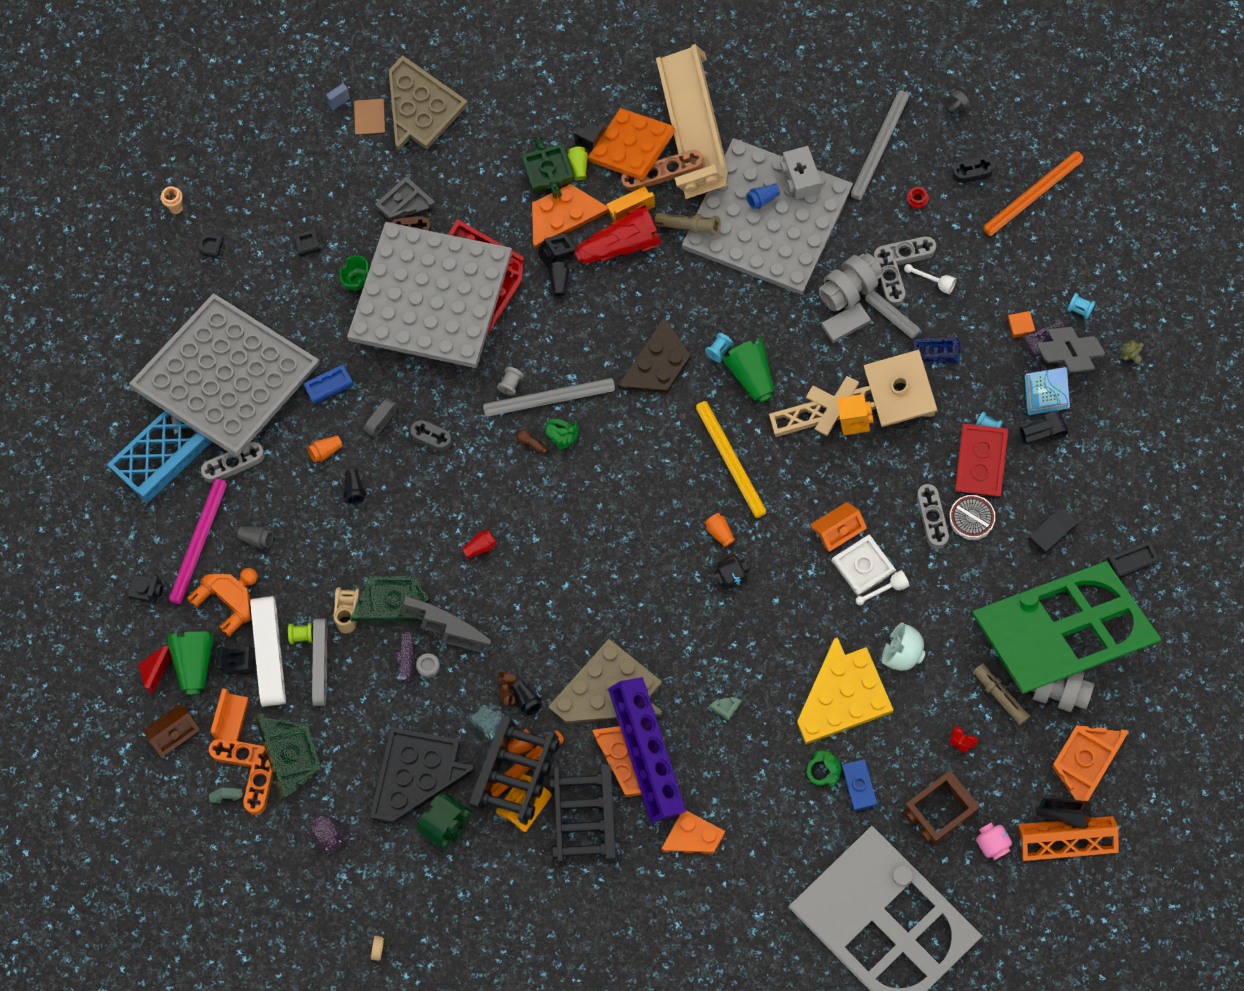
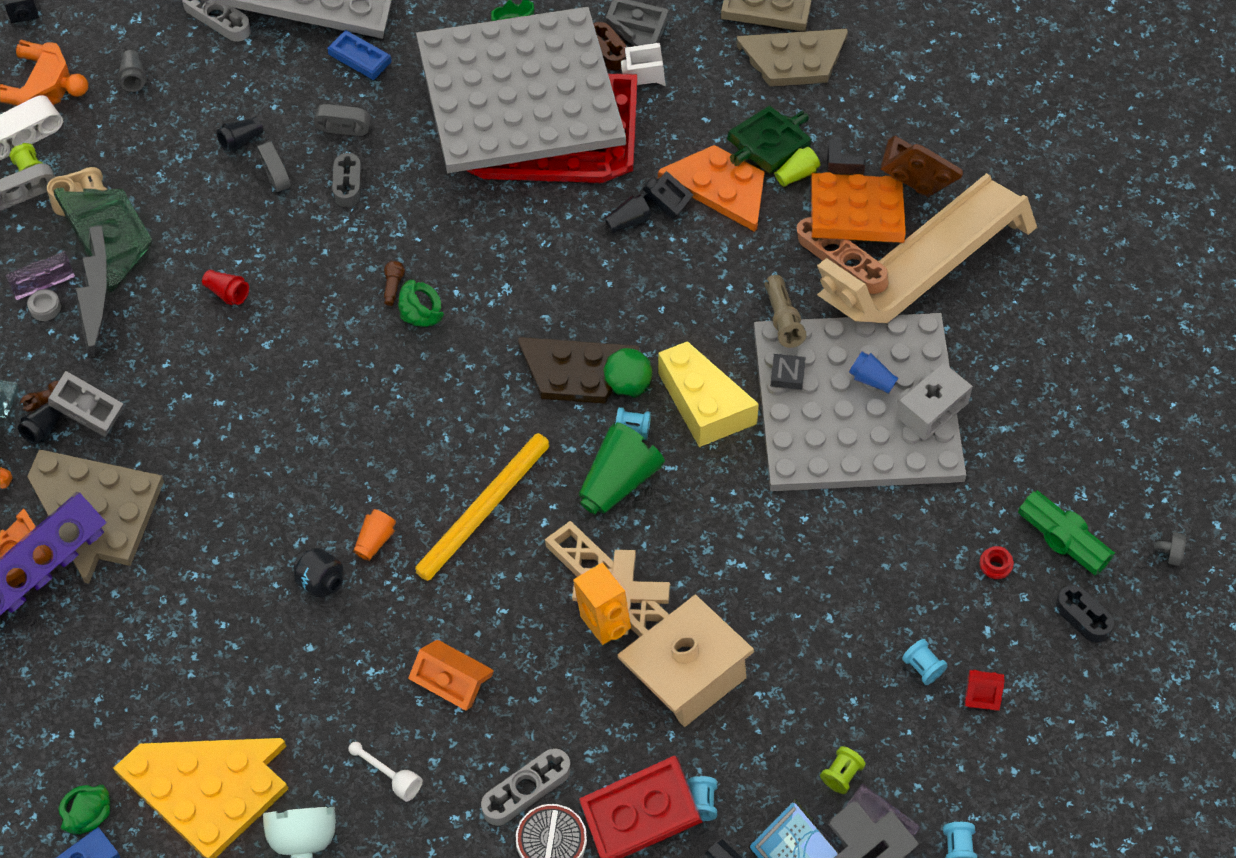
camera: 60 degrees right, 10 degrees down
dark pink axle [169,479,227,604] -> none
orange cone [307,435,343,463] -> none
light grey axle [483,378,615,417] -> none
light grey bush [497,367,524,396] -> none
red cone [574,204,662,264] -> none
light orange panel [606,186,655,221] -> none
sand green tile [709,697,742,721] -> none
light grey piece [819,253,883,311] -> none
light grey tile [821,303,871,343] -> none
white tile [831,534,896,596] -> none
light grey axle [851,90,909,200] -> none
light grey axle [865,290,920,339] -> none
light grey beam [874,237,936,307] -> none
white hinge [904,264,956,295] -> none
clear blue slope [913,337,960,363] -> none
orange axle [983,151,1084,236] -> none
orange tile [1007,311,1035,338] -> none
none -> light grey brick [48,371,123,437]
none -> dark grey beam [256,141,291,193]
none -> green hair [603,348,653,398]
none -> white window [621,43,666,86]
none -> light yellow wedge [658,341,759,447]
none -> dark tan wing [736,29,848,87]
none -> black tile [770,354,806,390]
none -> lime bush [820,746,866,794]
none -> reddish brown bracket [880,136,963,197]
none -> medium azure bush [902,639,948,685]
none -> red tile [965,670,1005,711]
none -> green piece [1018,490,1115,576]

